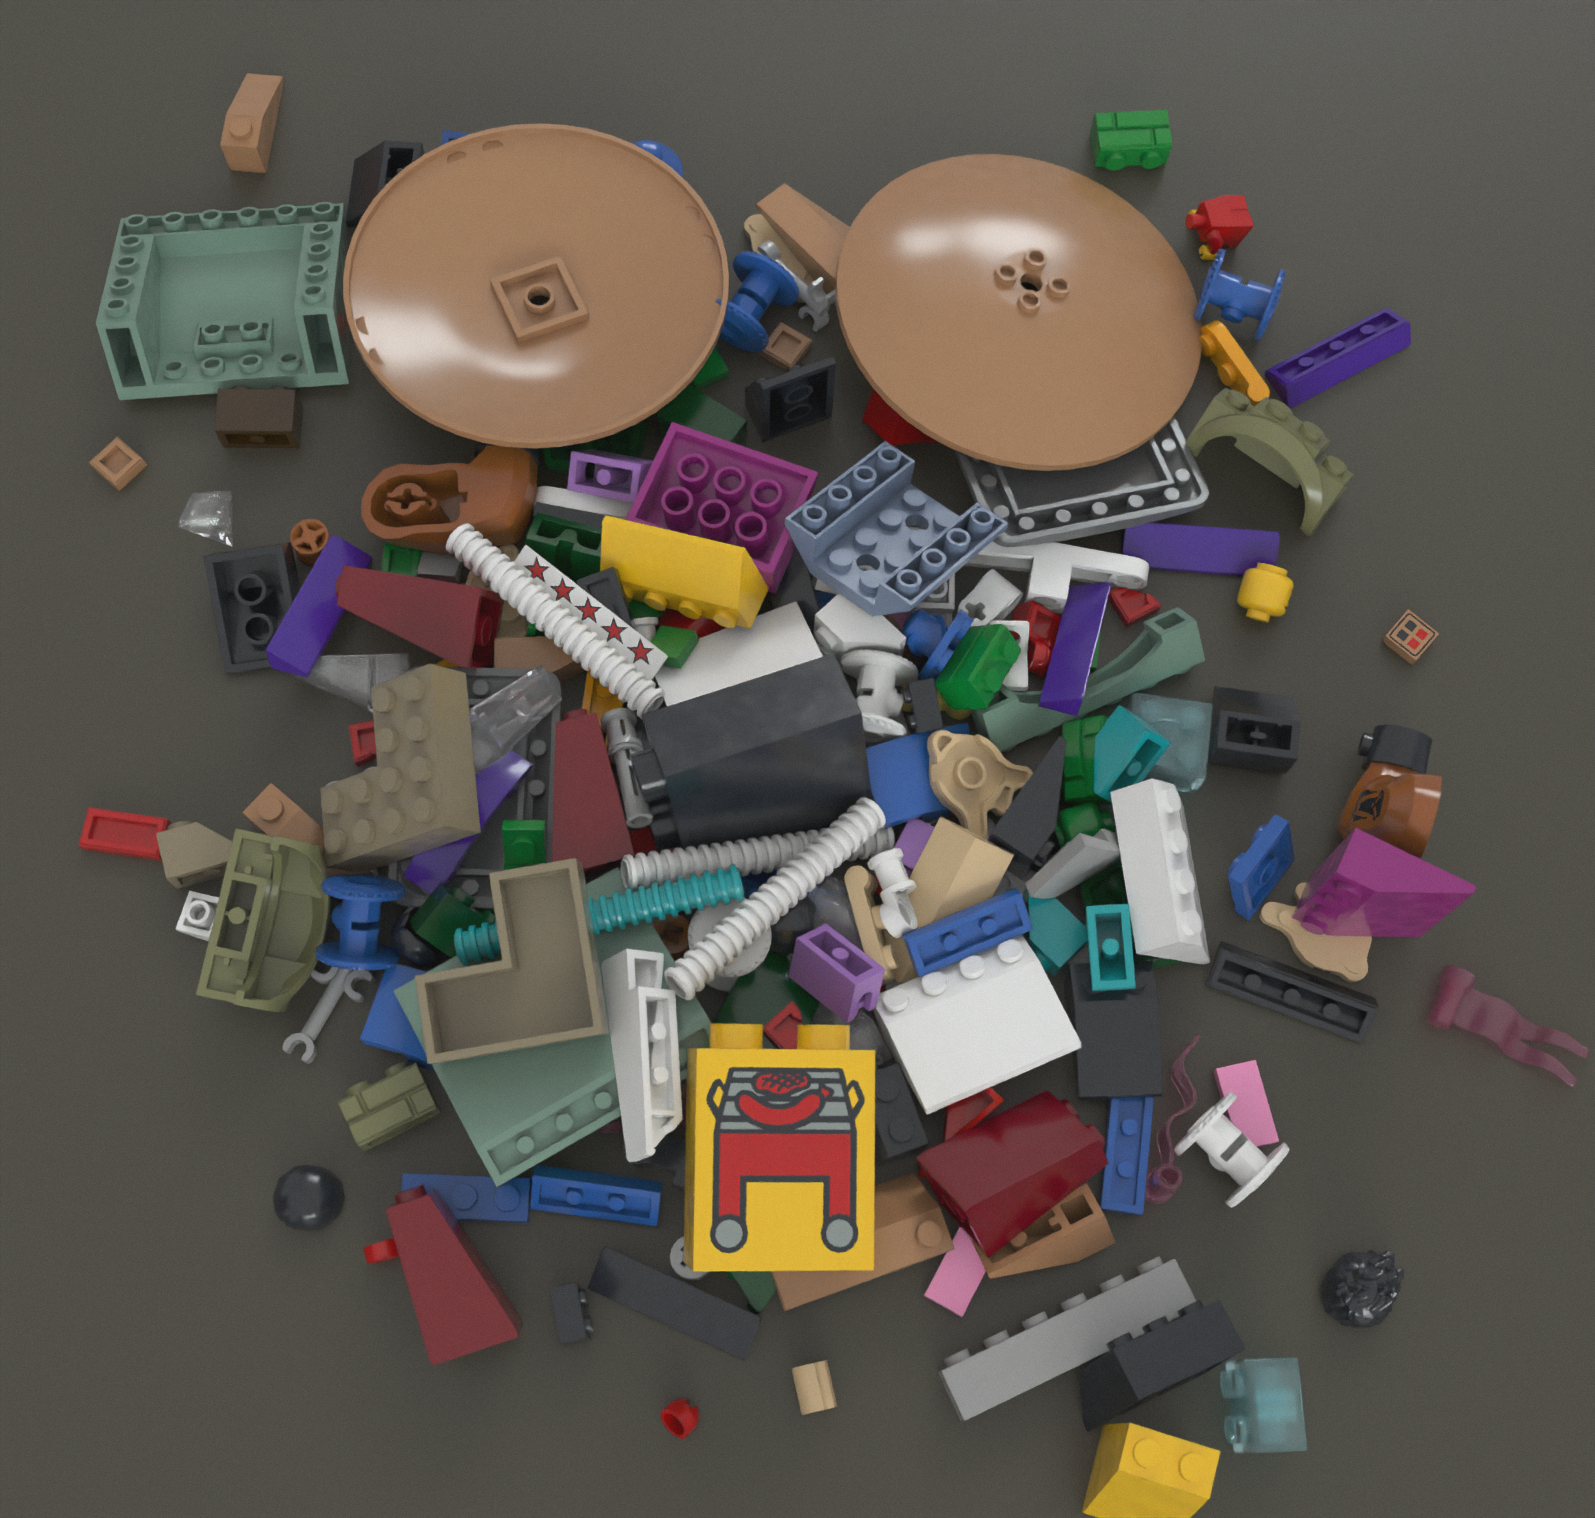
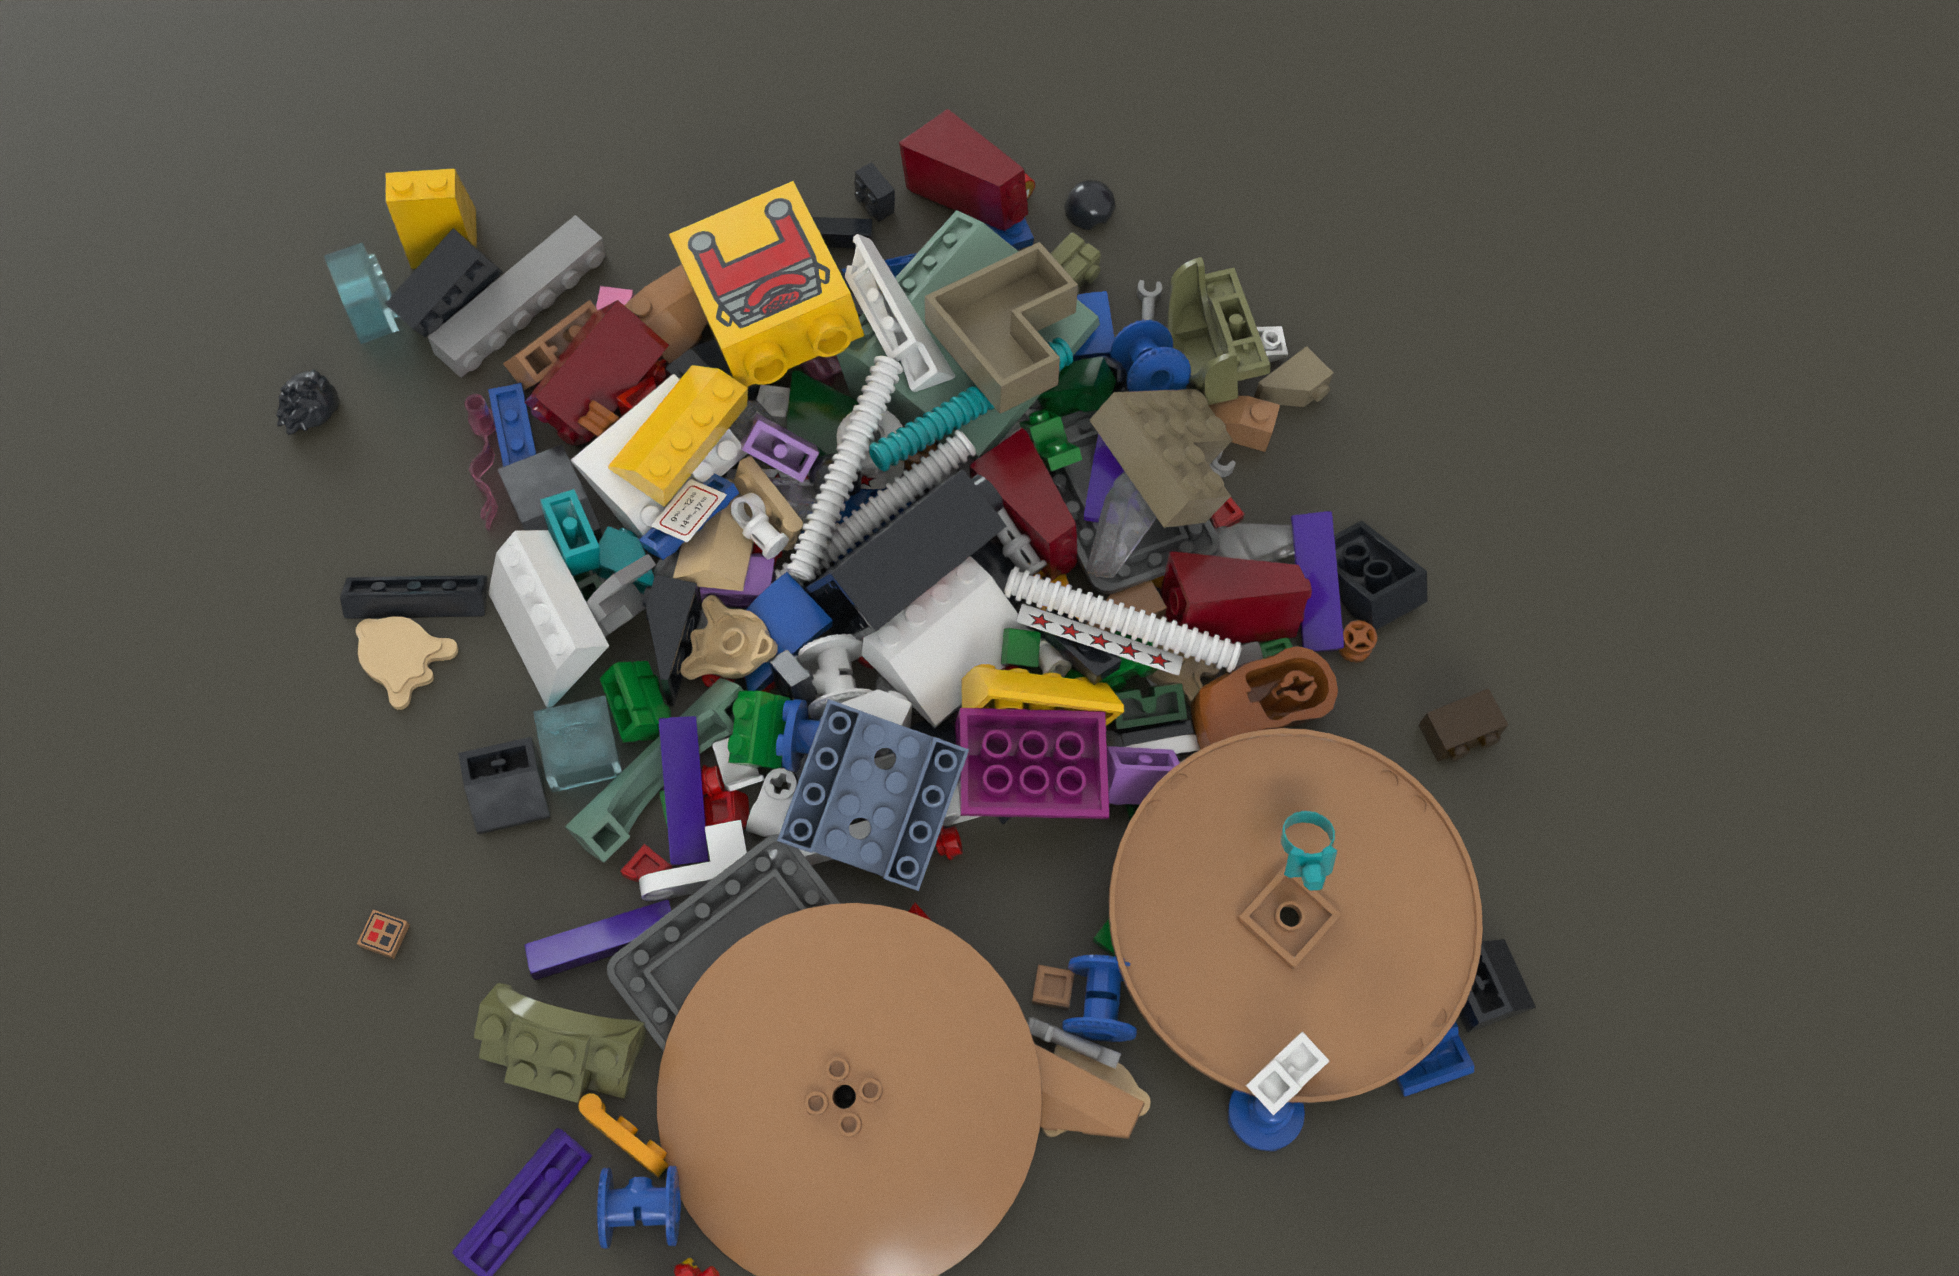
camera: 155 degrees right, 5 degrees down
red tile [78,807,171,861] -> none
medium nougat tile [89,437,147,491] -> none
sand green slope [96,202,351,400] -> none
clear slope [178,490,233,547] -> none
medium nougat slope [220,73,284,173] -> none
dark green brick [657,385,747,445] -> none
red hinge [660,1398,699,1439] -> none
black slope [745,357,836,443] -> none
red tile [763,1001,803,1049] -> none
tan piece [791,1360,837,1415] -> none
green head [1055,802,1115,848] -> none
teal slope [1093,705,1171,802] -> none
white hose [1174,1092,1290,1208] -> none
bright pink tile [1213,1060,1279,1148] -> none
blue hinge [1228,814,1295,921] -> none
yellow head [1237,563,1294,623] -> none
magenta slope [1292,828,1477,938] -> none
dark orange piece [1337,724,1442,859] -> none
clear pink flag [1426,965,1590,1087] -> none
none -> dark orange wheel [577,400,620,437]
none -> yellow slope [608,365,748,507]
none -> white sticker [651,479,727,543]
none -> white slope [1246,1031,1329,1115]
none -> teal piece [1281,811,1338,891]

